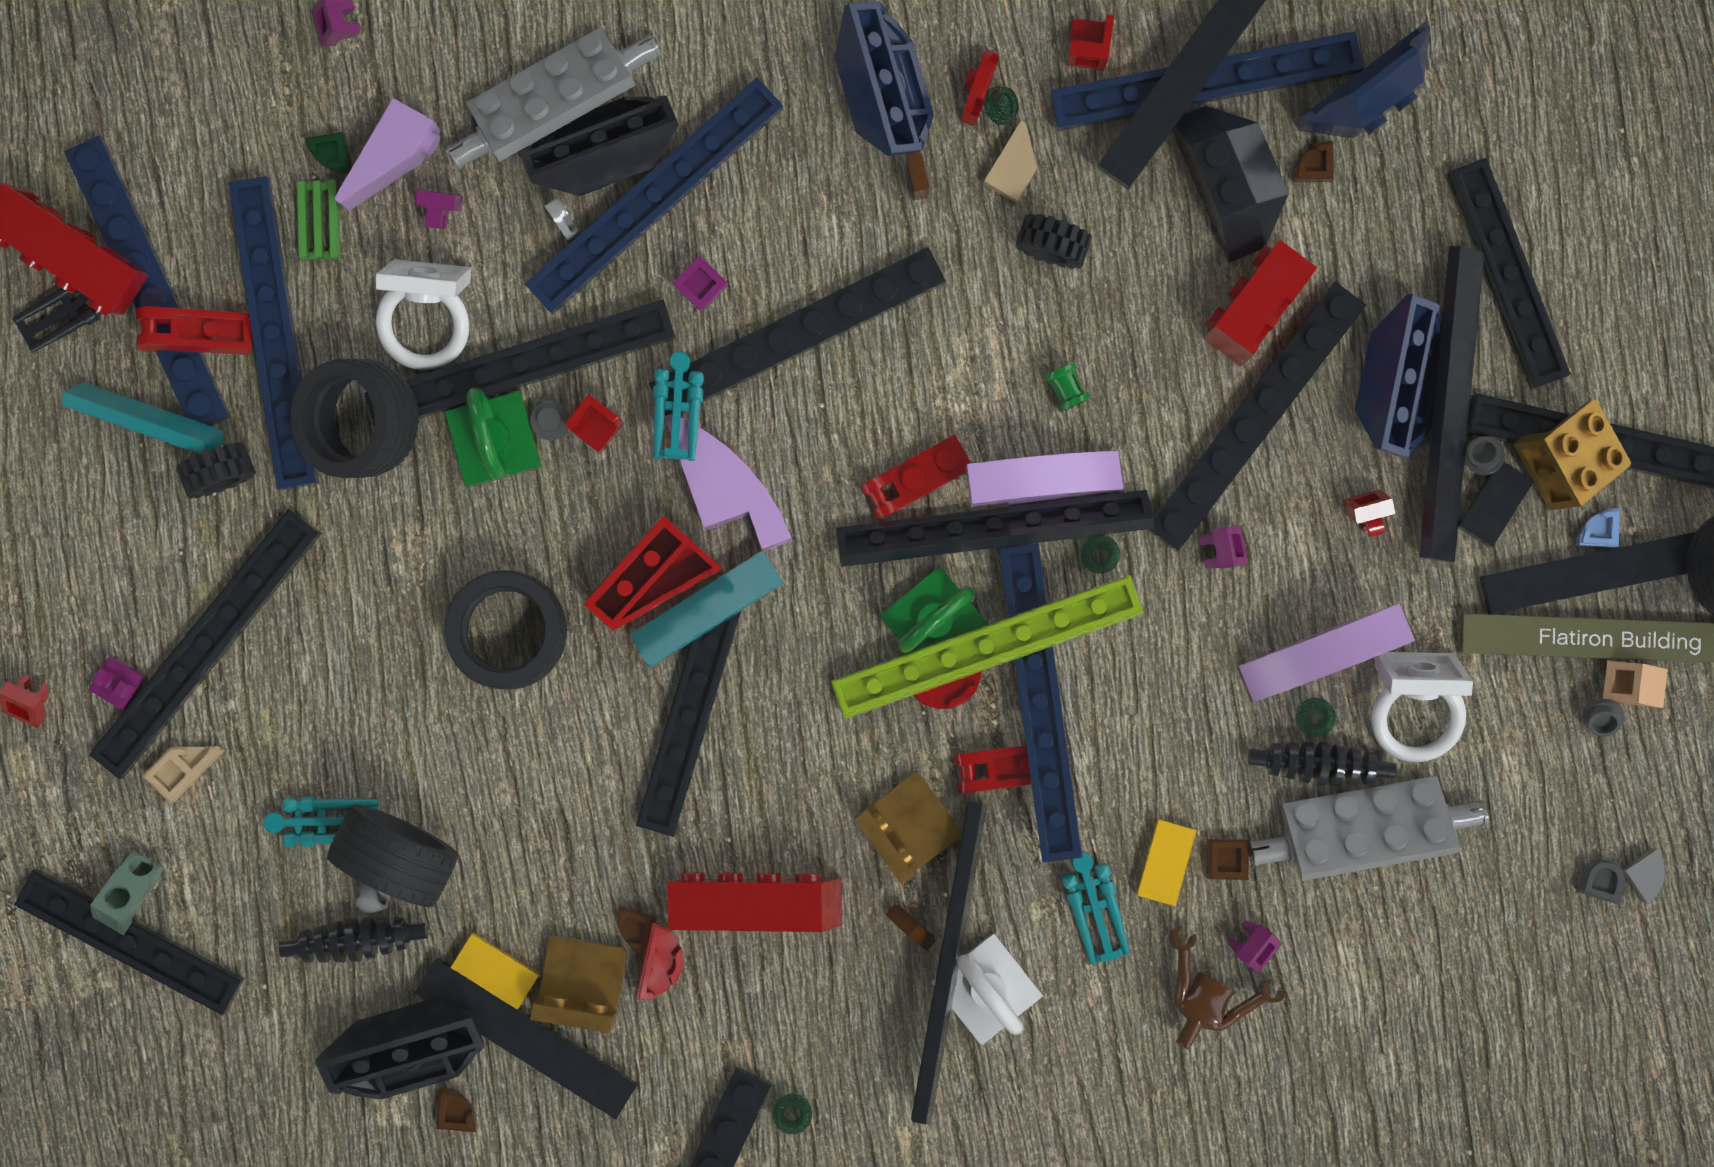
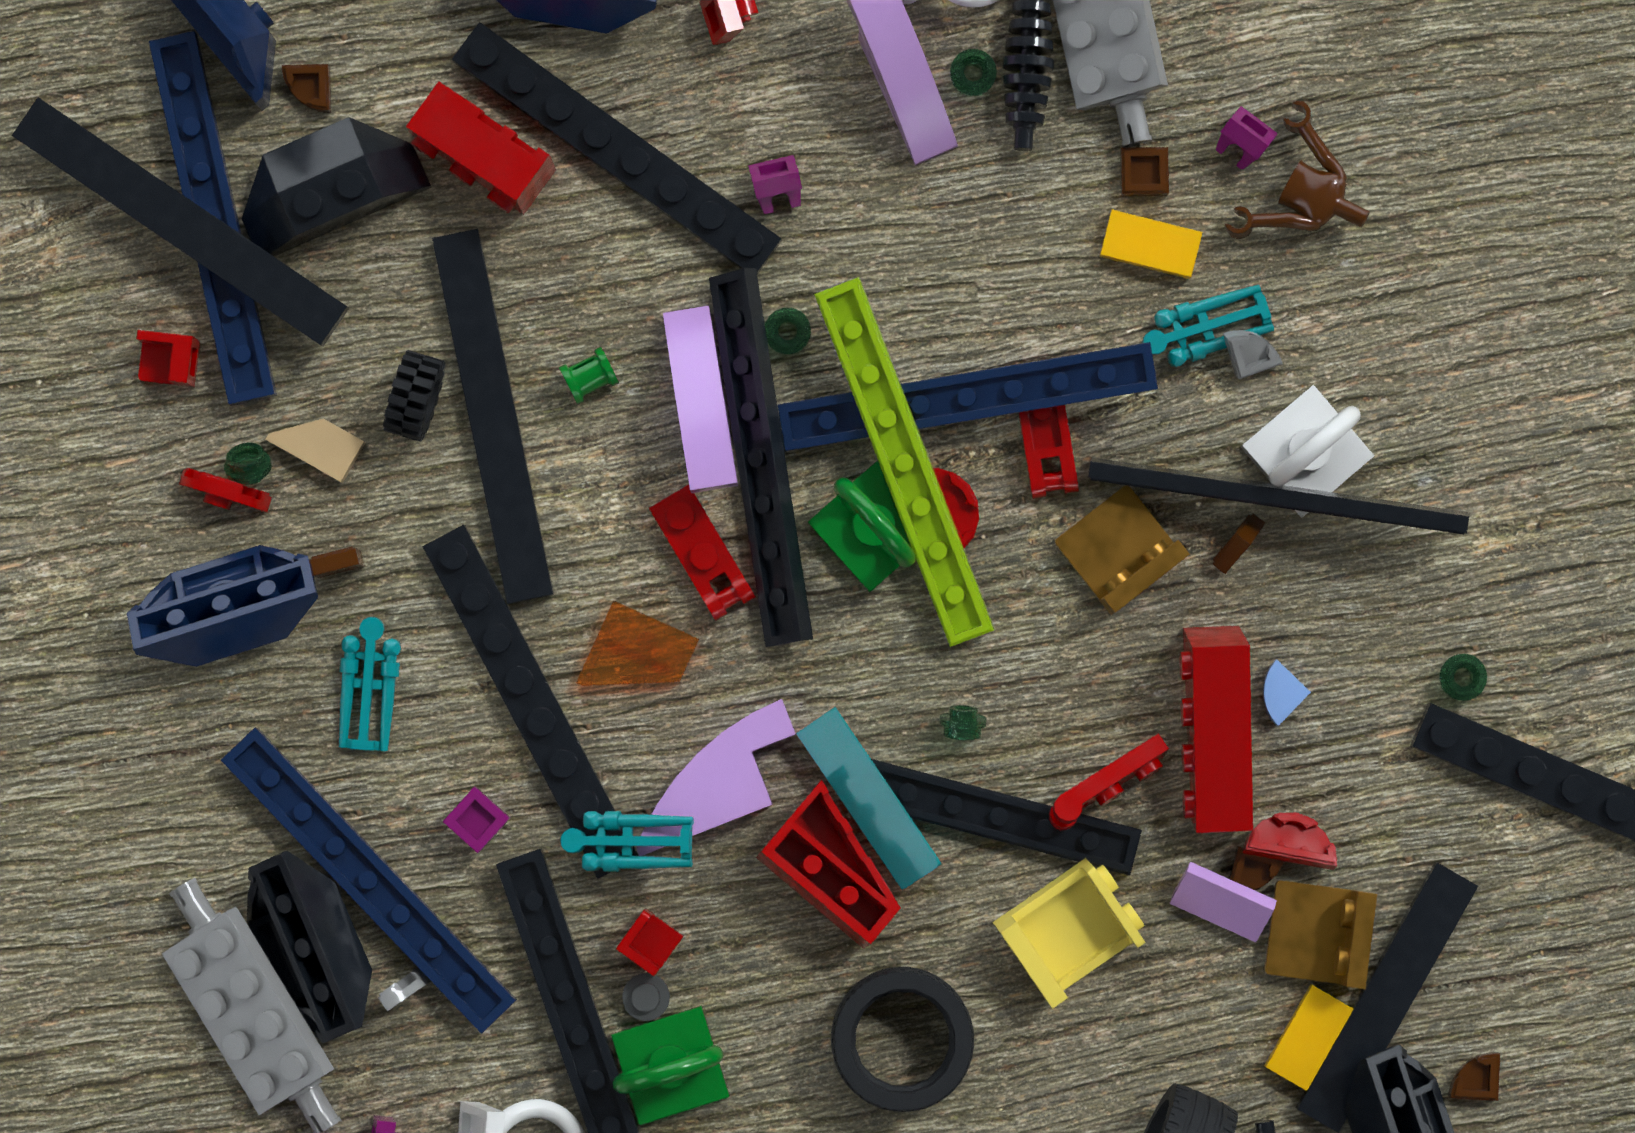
camera: 90 degrees left, 0 degrees up
none -> teal piece [339,616,401,751]
none -> black tile [432,228,554,605]
none -> clear orange wing [576,600,700,686]
none -> clear green plate [939,705,987,740]
none -> light yellow panel [993,858,1146,1009]
none -> red plate [1049,733,1169,830]
none -> lavender tile [1170,862,1277,942]
none -> light grey tile [1223,330,1283,380]
none -> light blue tile [1263,660,1311,726]

